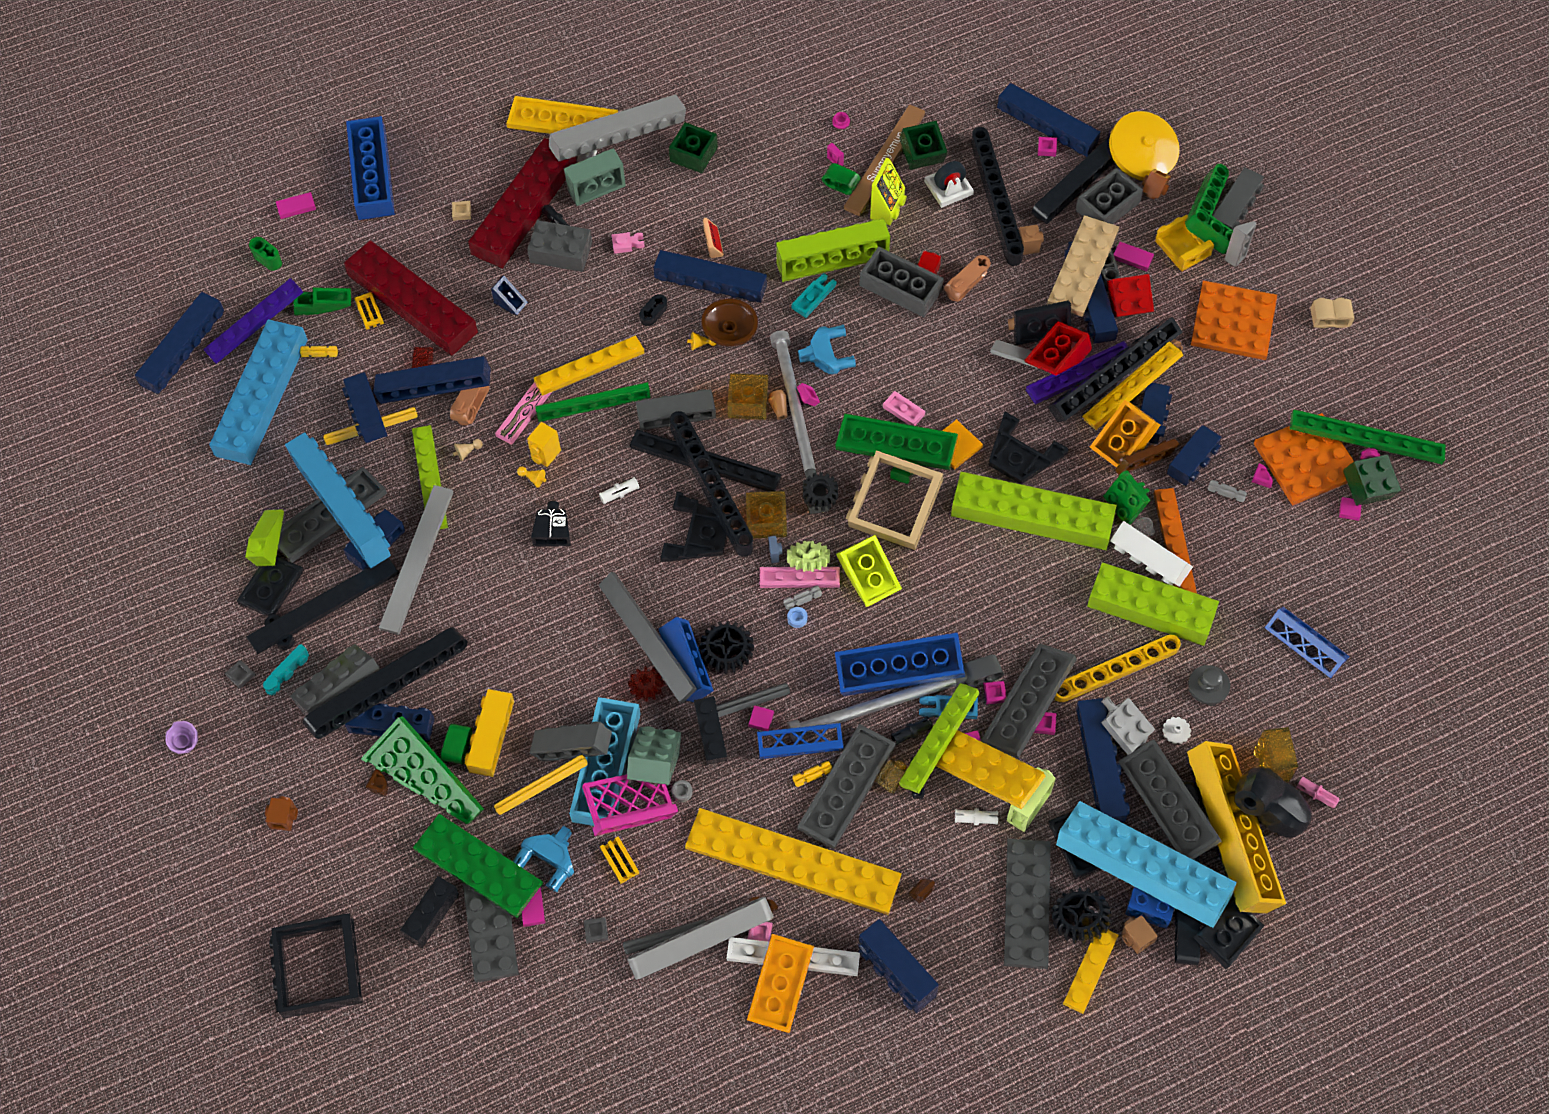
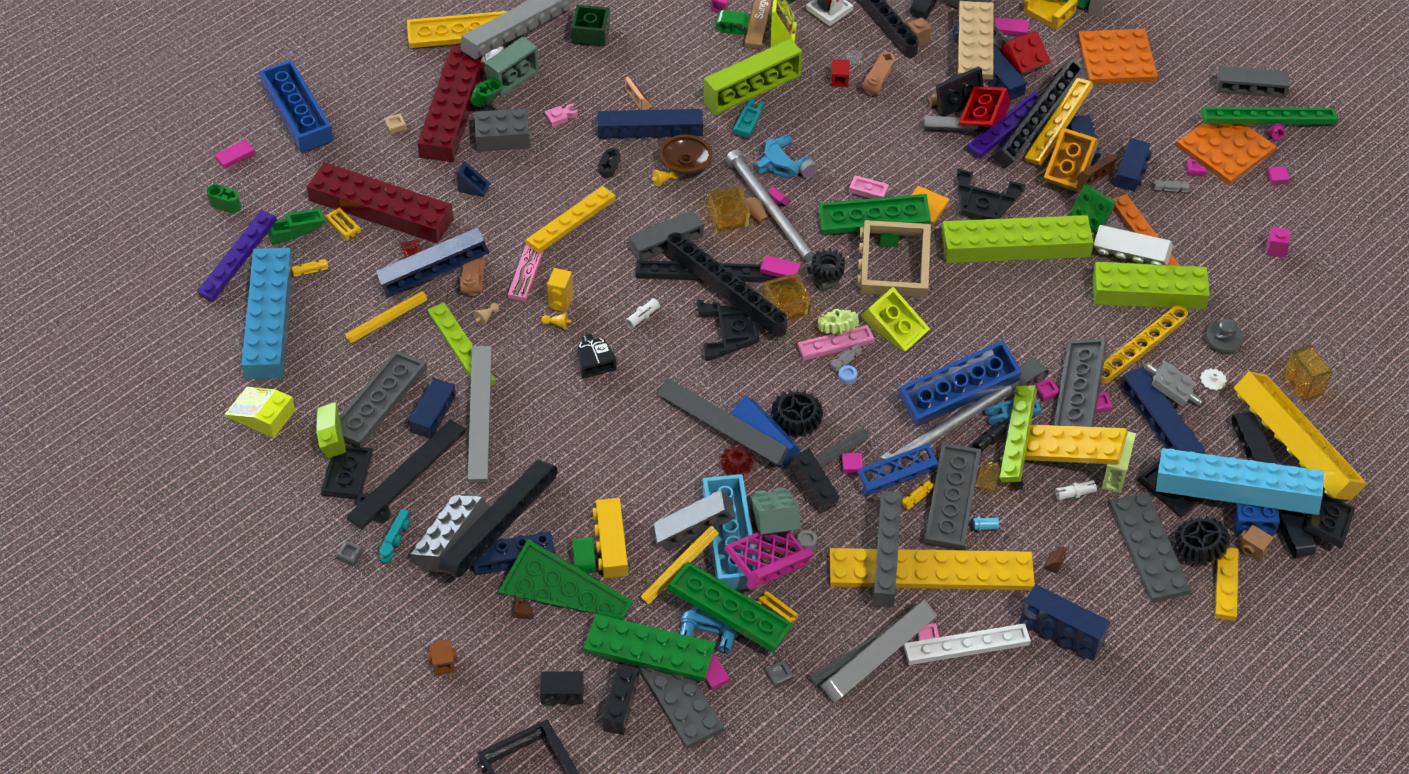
camera: 20 degrees left, 10 degrees down
dark blue brick [134,292,224,394] -> none
lavender hair [165,721,198,754] -> none
dark azure brick [285,432,391,568] -> none
dark blue brick [342,372,388,443] -> none
green tile [535,382,651,422] -> none
light orange tile [747,934,814,1033] -> none
sand blue plate [768,536,783,563] -> none
dark grey brick [859,247,944,317] -> none
dark grey plate [1118,739,1222,859] -> none
black piece [1235,767,1312,838] -> none
fence [1265,607,1350,678] -> none
bright pink axle [1296,776,1339,808] -> none
tan brick [1310,298,1354,328] -> none
dark green brick [1343,454,1402,506] -> none
none -> neon yellow slope [225,387,295,438]
none -> green beam [470,78,503,107]
none -> black brick [540,671,584,706]
none -> green plate [667,562,793,653]
none -> dark pink tile [760,255,801,281]
none -> light grey tile [799,160,818,178]
none -> clear plate [845,50,863,66]
none -> dark grey brick [873,491,902,608]
none -> medium azure pin [973,516,999,532]
none -> dark grey brick [1216,66,1290,98]
none -> dark pink brick [1267,227,1290,257]

